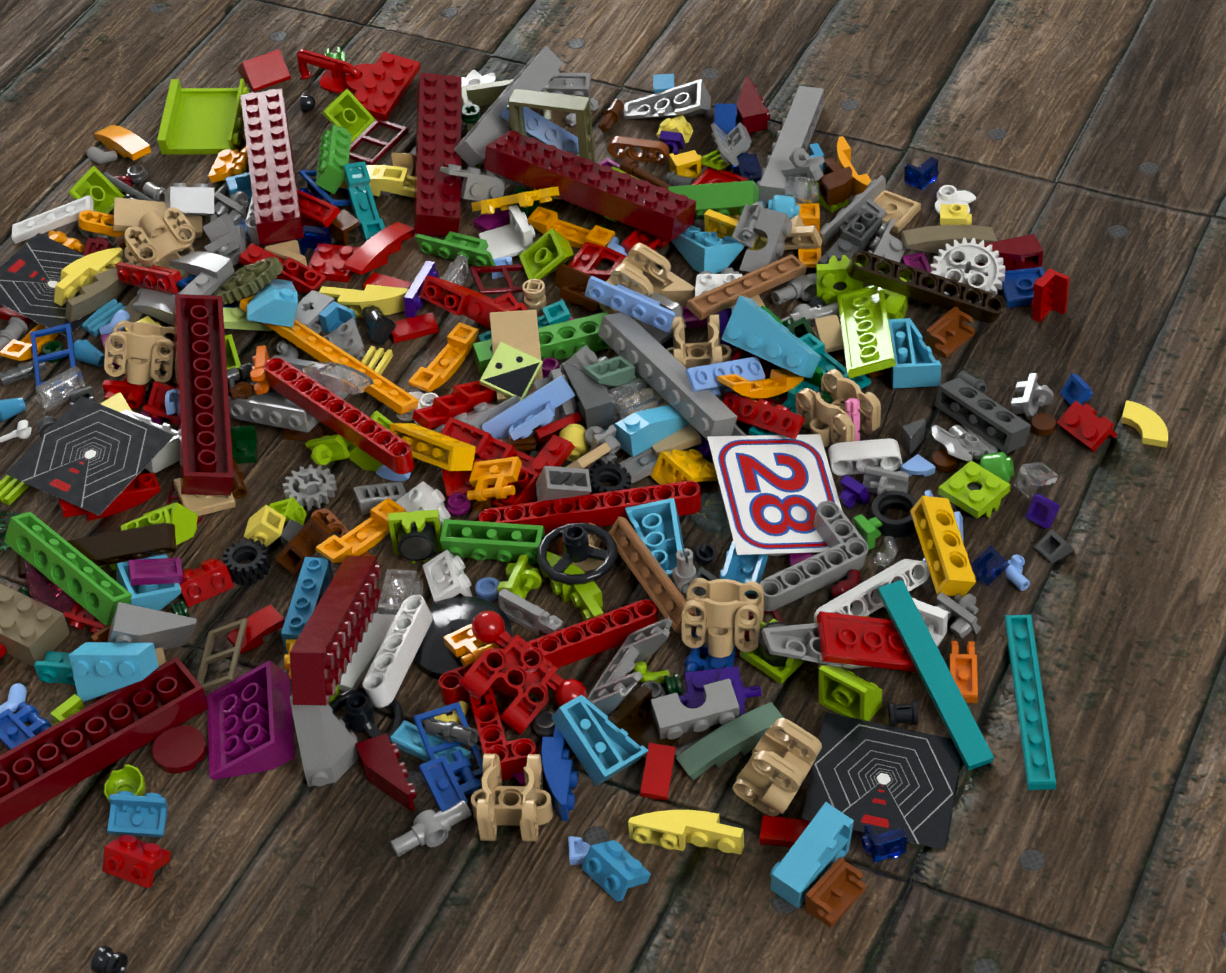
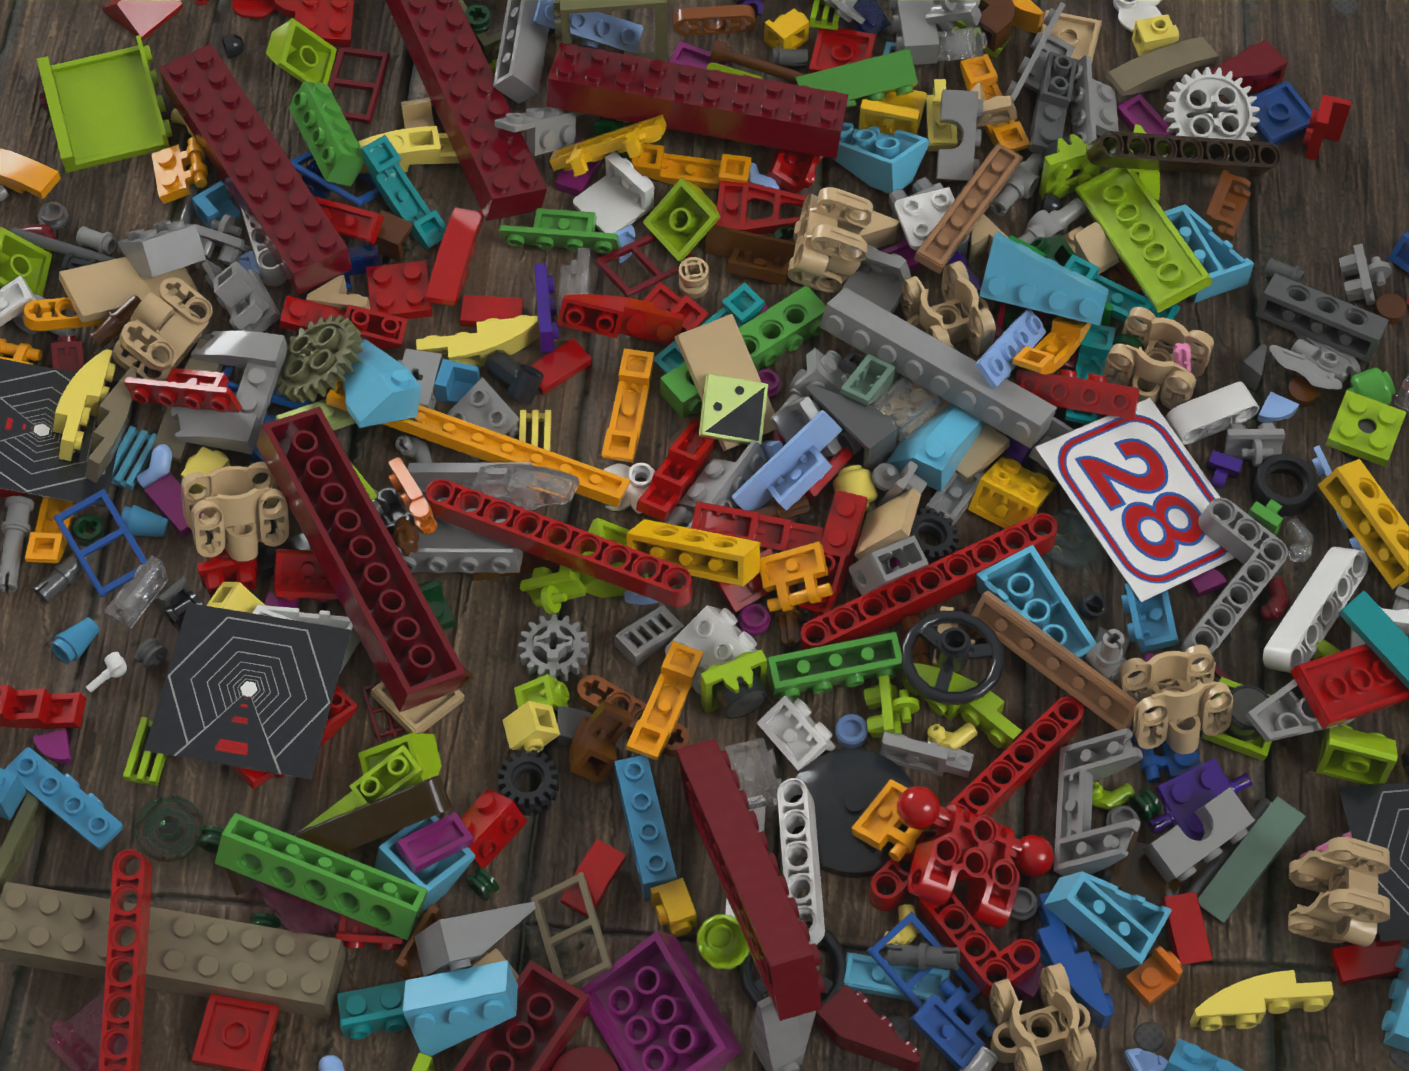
camera: 25 degrees left, 15 degrees up
light blue tile [165,388,177,415] -> none
light blue bracket [585,276,675,333] -> none
light grey hinge [731,201,764,248] -> none
medium azure head [767,195,800,219] -> none
none -> light yellow arm [927,722,978,750]
none -> orange bracket [1124,945,1183,1007]

